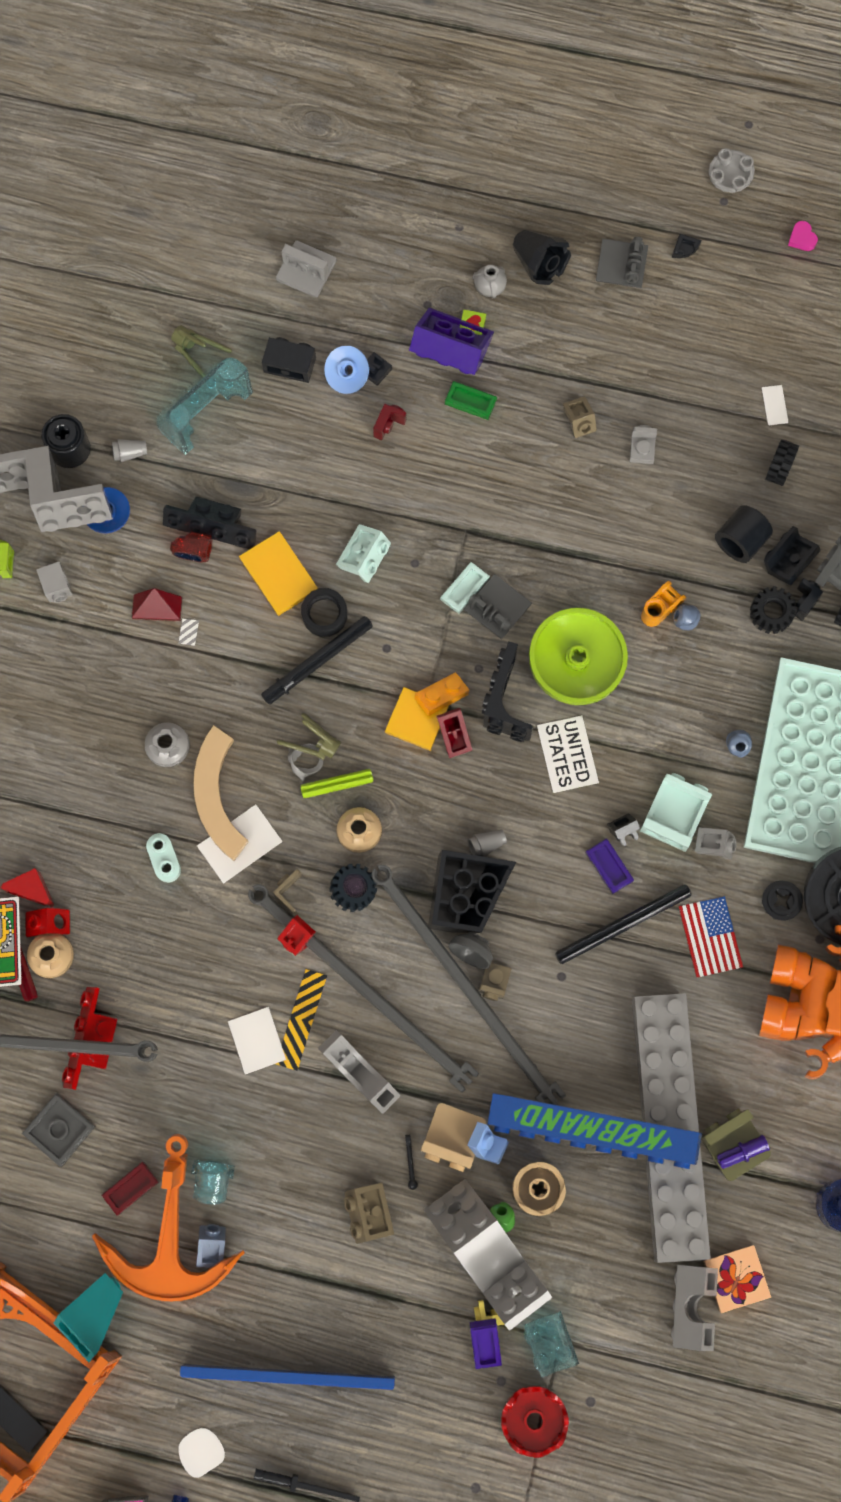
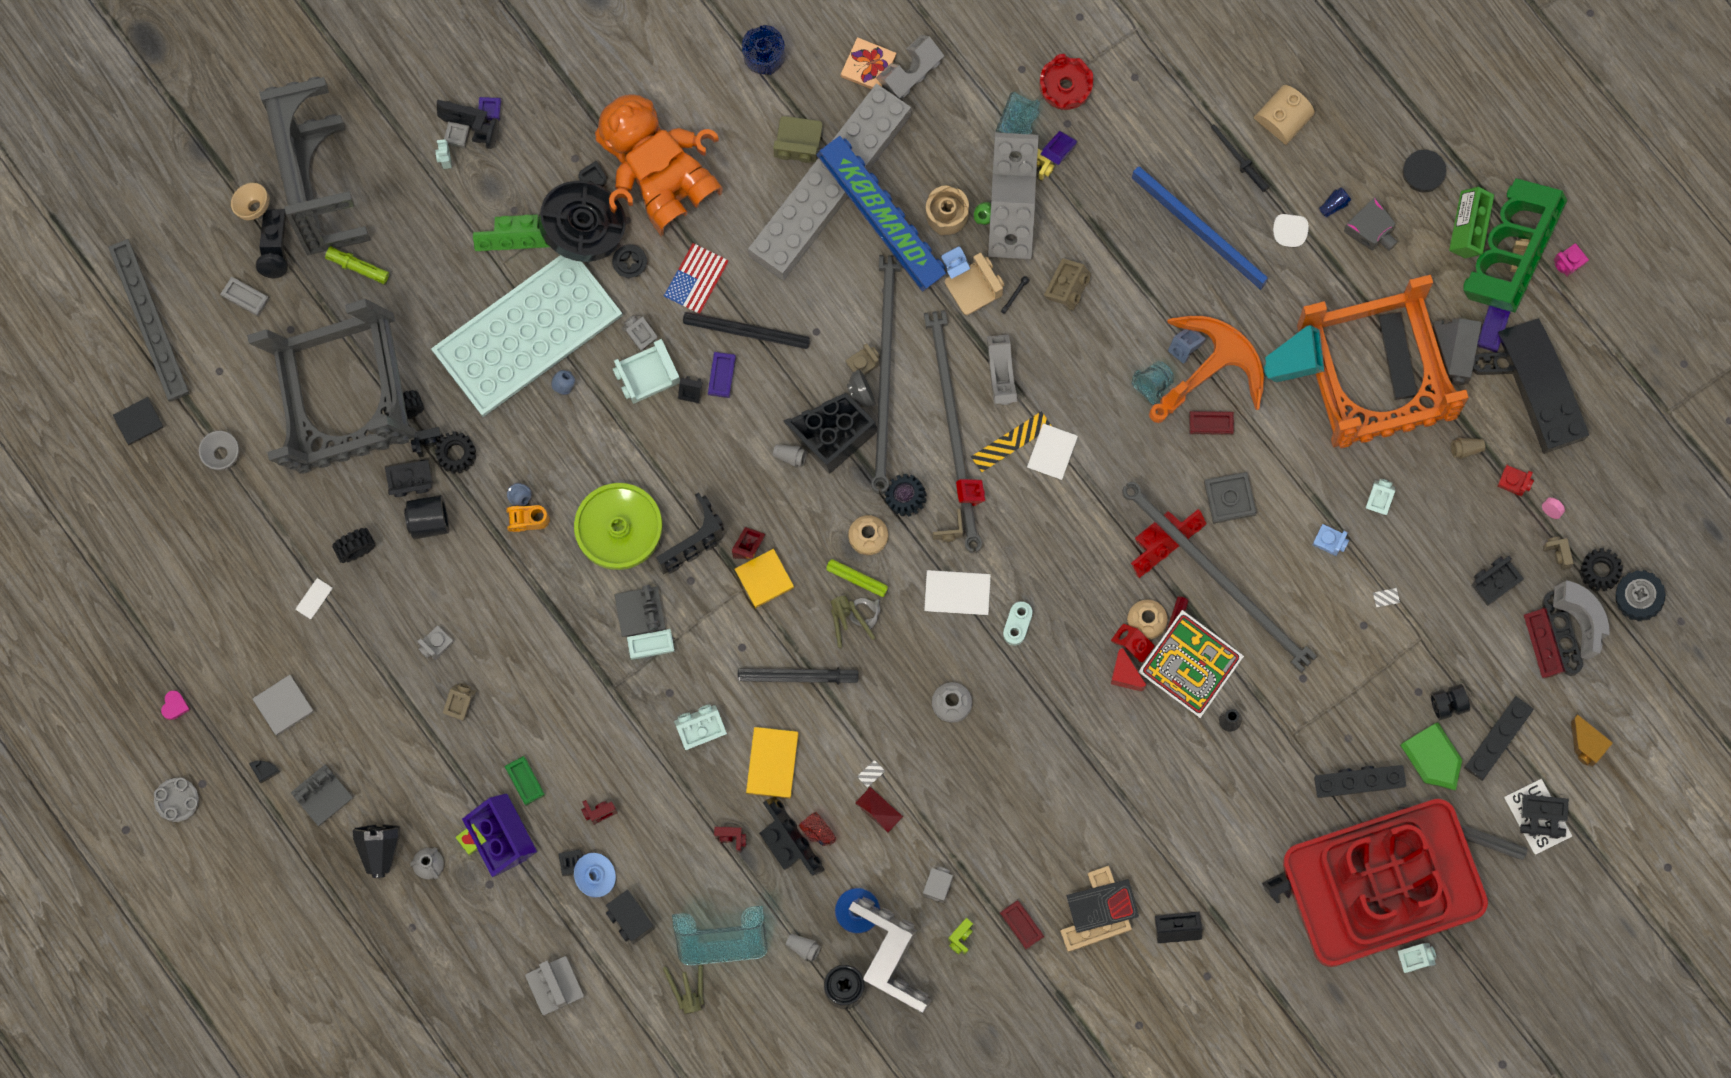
camera: 140 degrees left, 0 degrees up
tan tile [194,725,249,861] -> none
black tyre [301,588,347,637] -> none
light orange plate [415,672,469,716] -> none
white sticker [537,715,599,793] -> none
dark purple axle [717,1135,770,1169] -> none
none -> light grey tile [253,675,314,736]
none -> dark red bracket [714,827,746,853]

